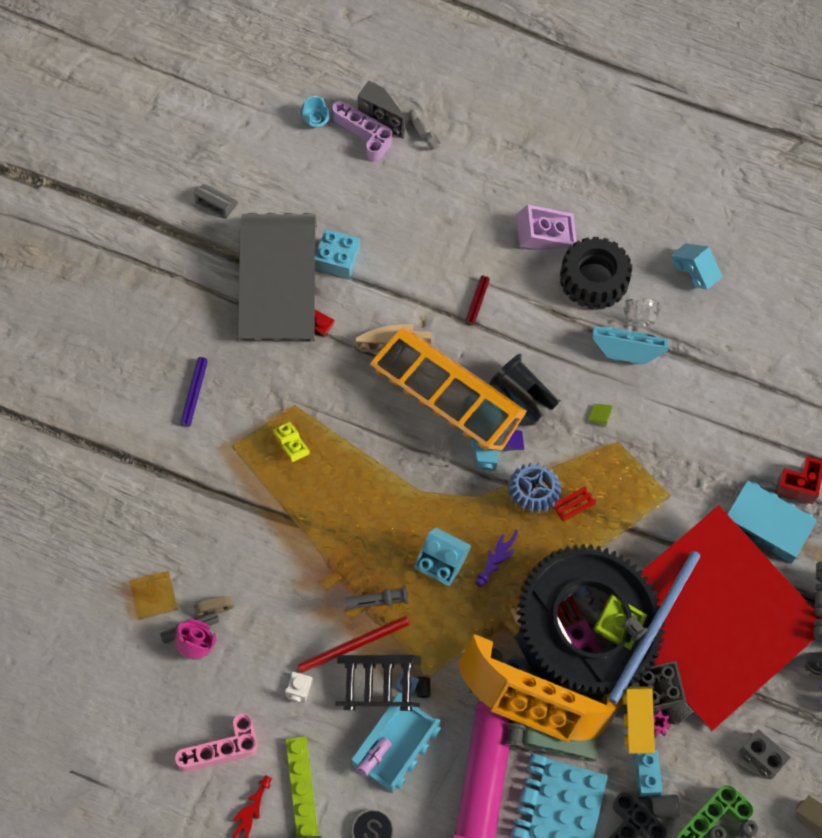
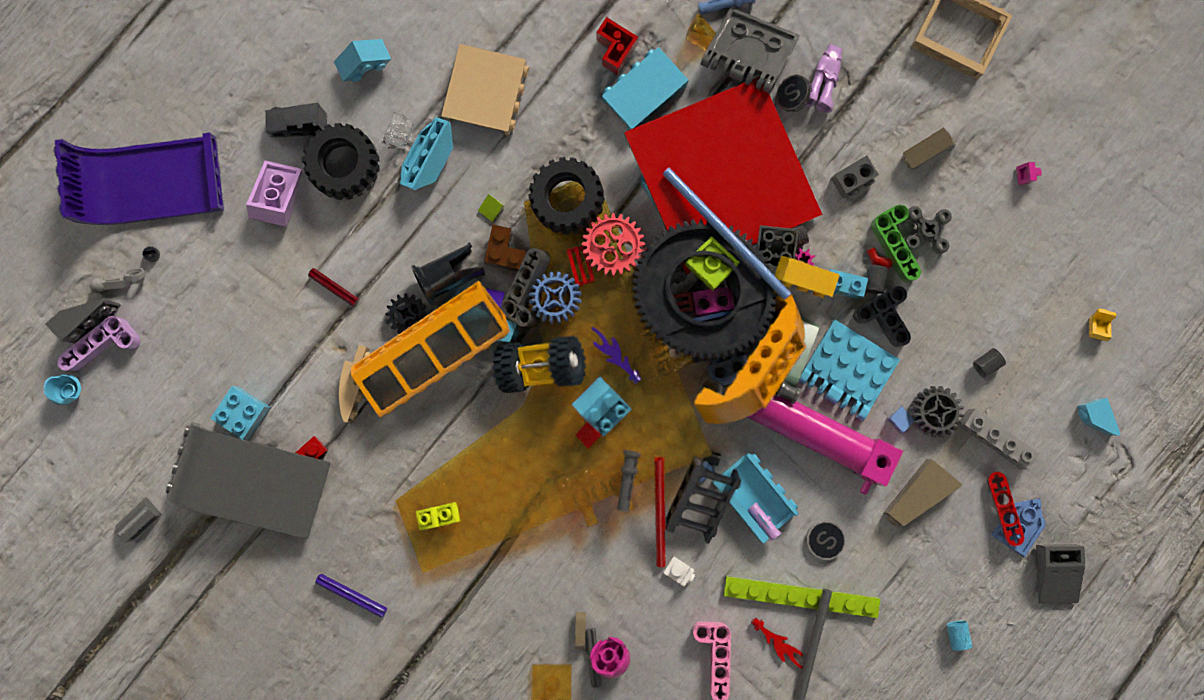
camera: 75 degrees left, 20 degrees up
dark grey bush [621,614,648,642] -> none
none -> dark purple panel [53,132,224,225]
none -> black hinge [142,246,160,262]
none -> black wedge [265,103,327,138]
none -> black gear [385,293,428,334]
none -> tan panel [441,44,529,136]
none -> reddish brown brick [484,224,527,272]
none -> black plate [492,336,586,393]
none -> dark grey beam [501,248,550,327]
none -> black tyre [529,157,605,235]
none -> red slope [575,421,602,449]
none -> coral gear [582,213,645,277]
none -> red arm [867,247,893,269]

